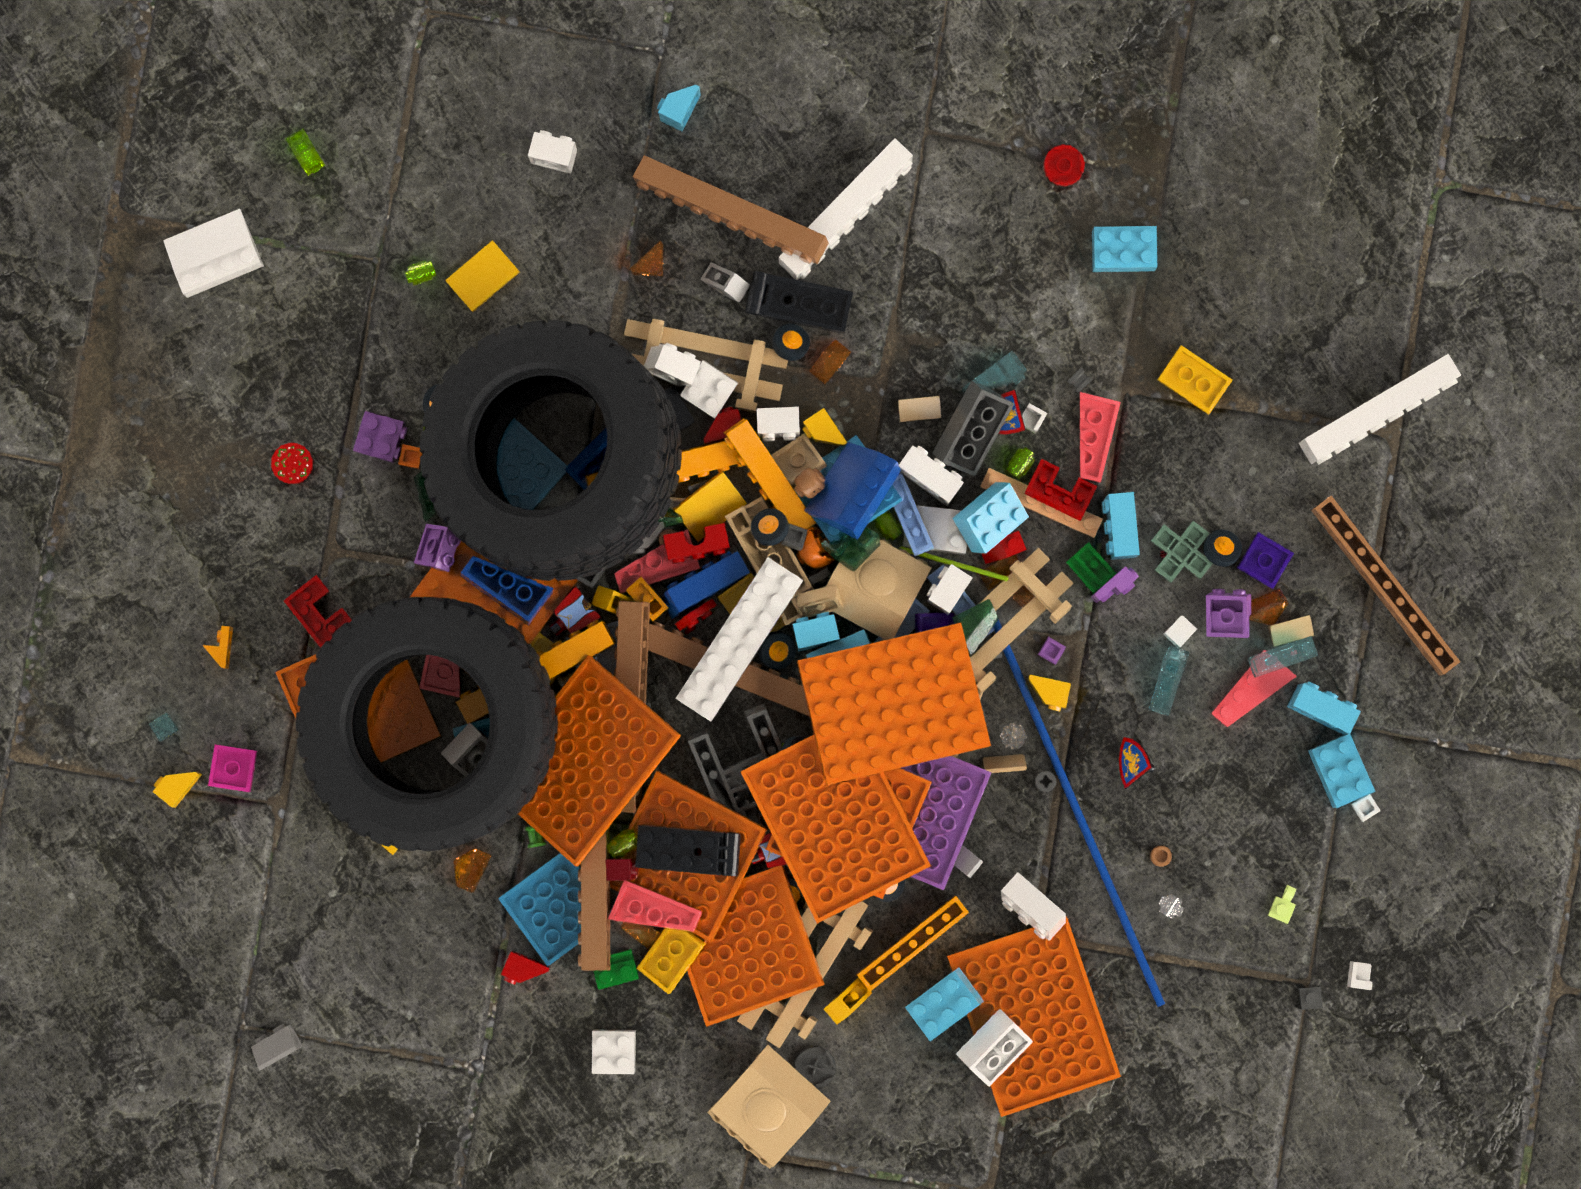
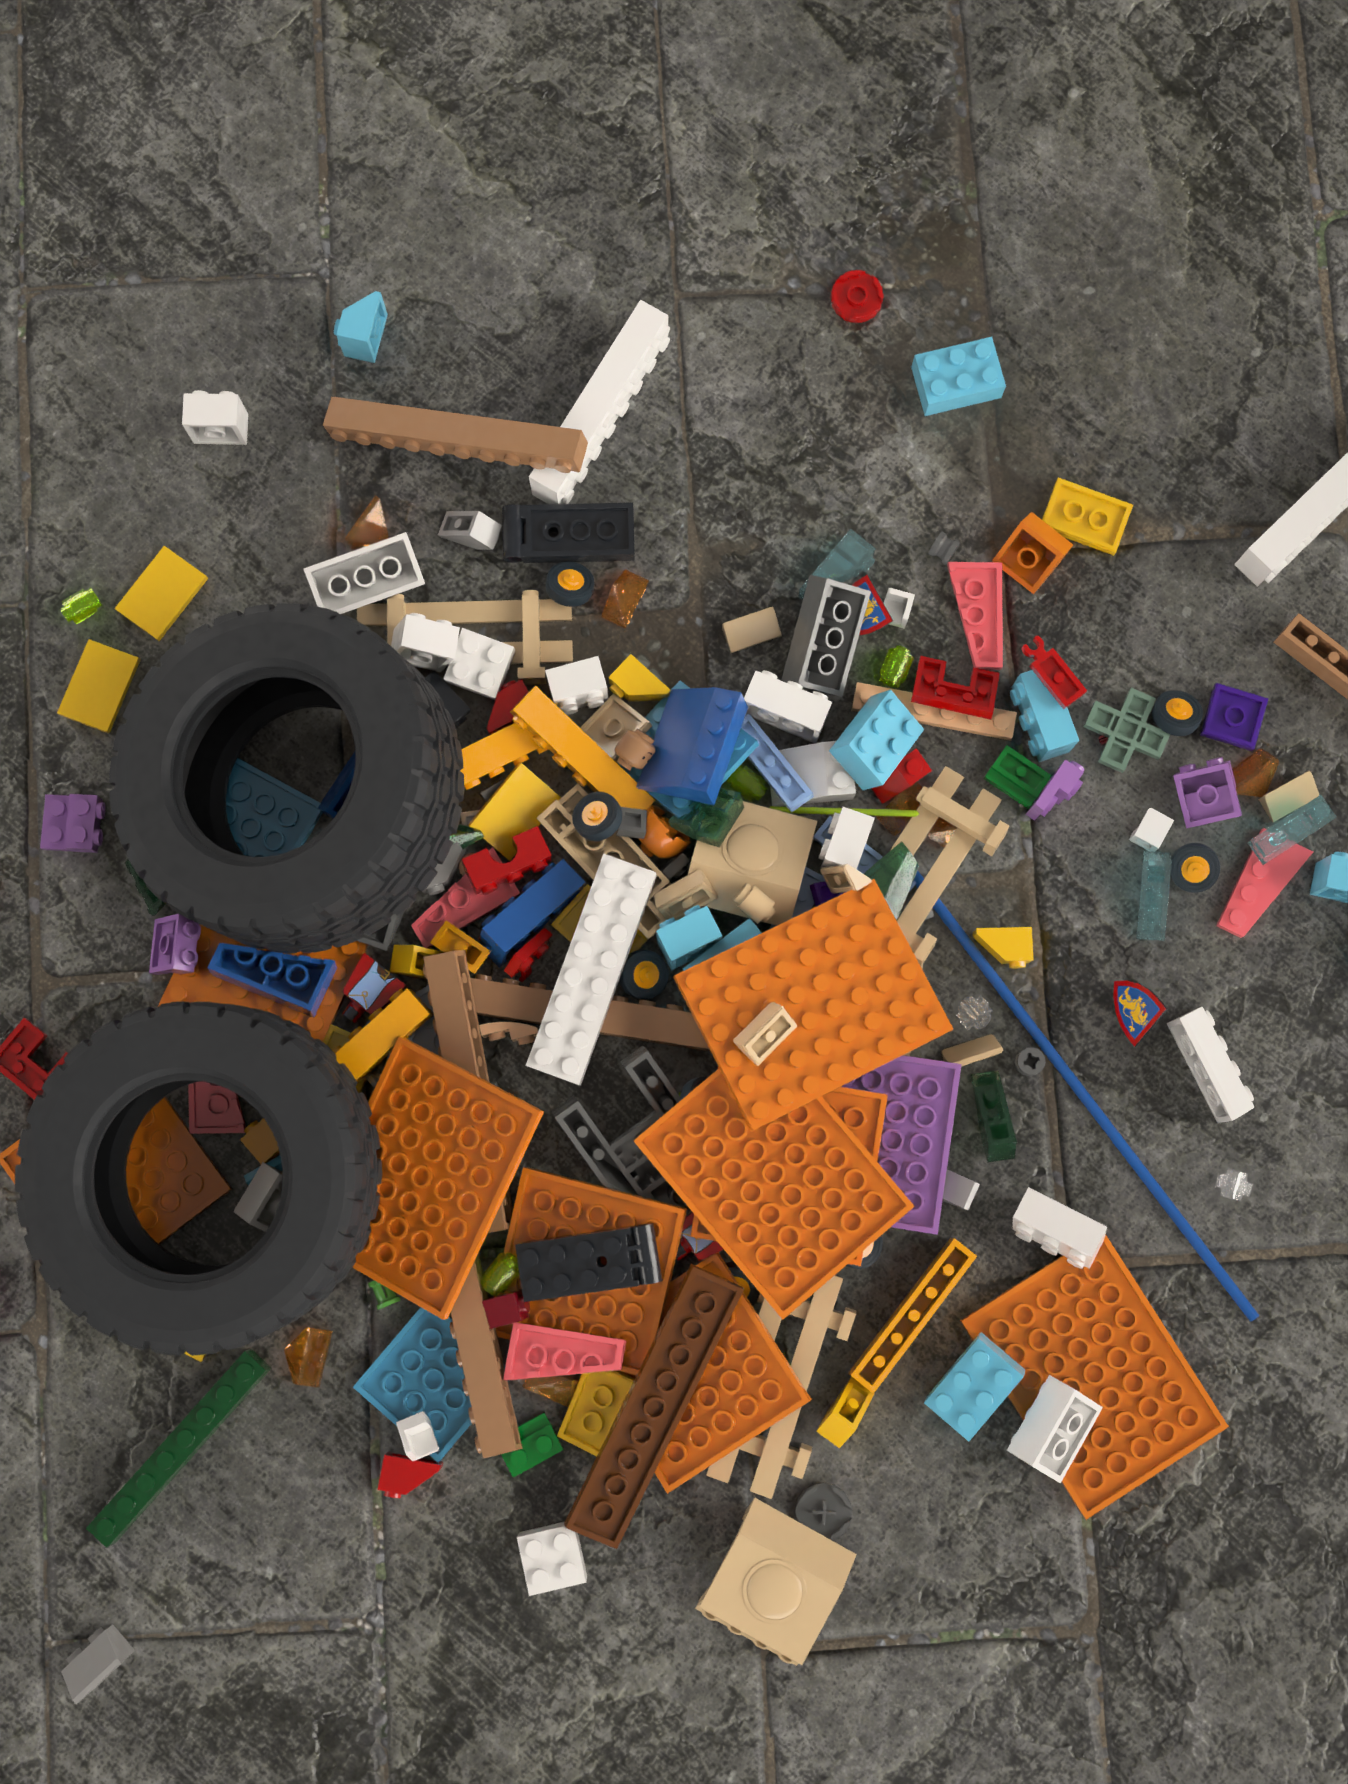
camera: 15 degrees left, 5 degrees down
orange plate [398,444,423,469] -> none
medium lavender tile [1037,636,1066,665] -> none
medium nougat tile [1150,846,1172,867] -> none
none -> yellow tile [57,639,140,733]
none -> dark green brick [86,1349,271,1548]
none -> white slope [304,532,425,614]
none -> white panel [396,1411,439,1461]
none -> light nougat slope [479,1022,539,1045]
none -> reddish brown plate [564,1264,744,1549]
none -> tan brick [733,883,776,924]
none -> tan slope [733,1002,797,1066]
none -> tan slope [820,864,872,893]
none -> clear green slope [971,1070,1017,1163]
none -> orange slope [992,512,1073,594]
none -> red plate [1021,635,1087,709]
none -> white slope [1167,1007,1254,1123]
none -> black wheel [1169,843,1221,893]

